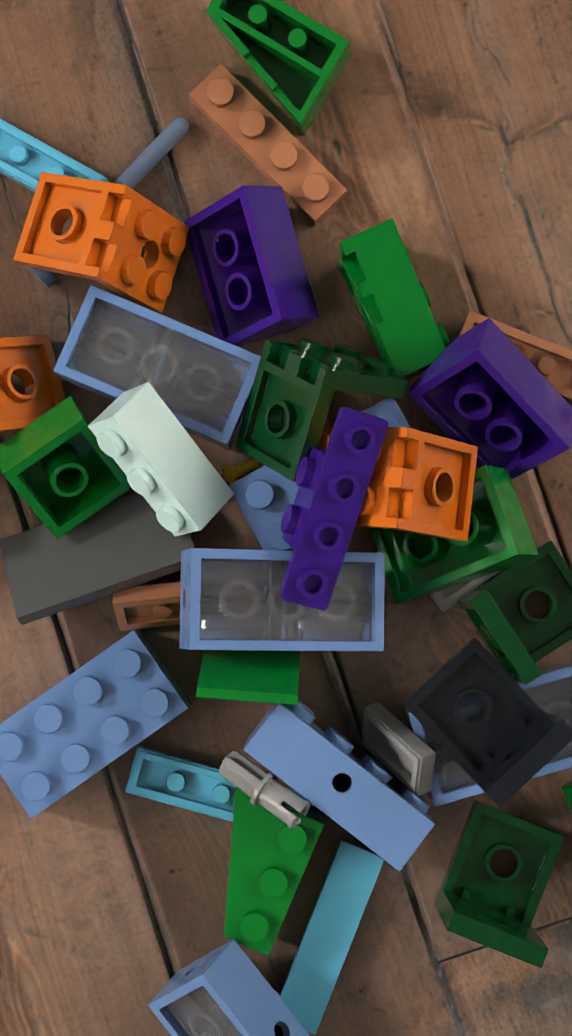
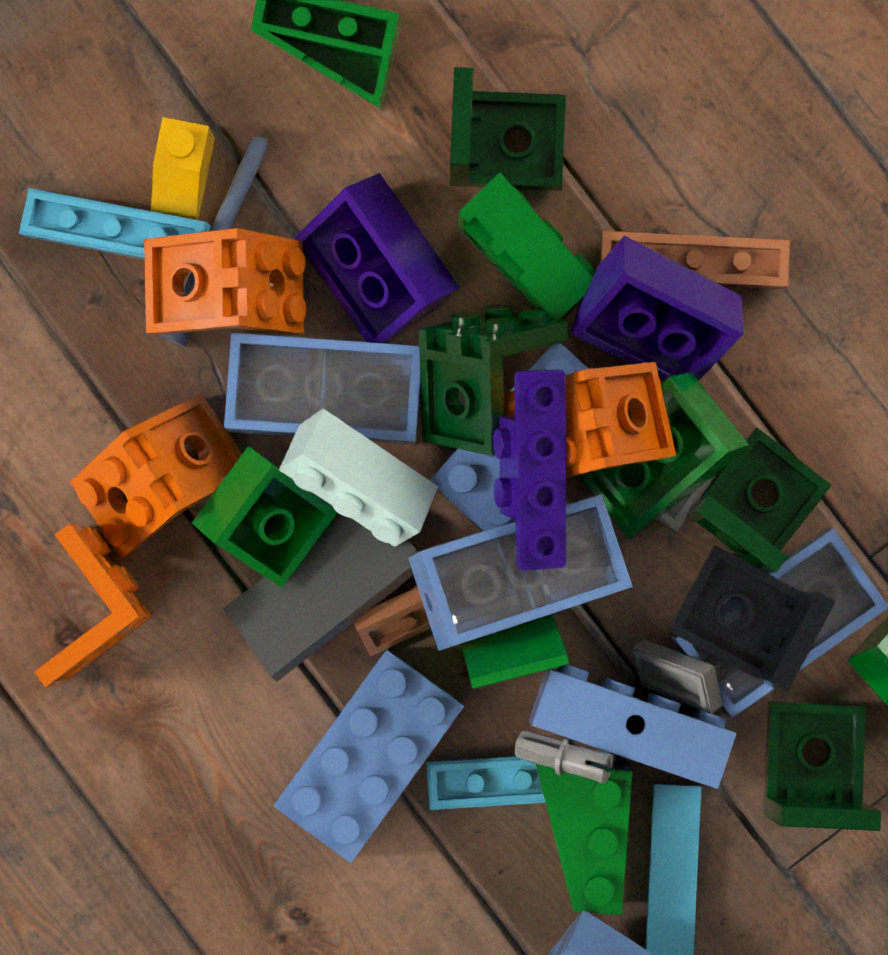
camera: 15 degrees left, 0 degrees up
nougat plate [189,63,348,226] -> none
yellow hand [219,458,263,484] -> none
none -> yellow slope [151,117,215,221]
none -> dark green bracket [450,67,566,191]

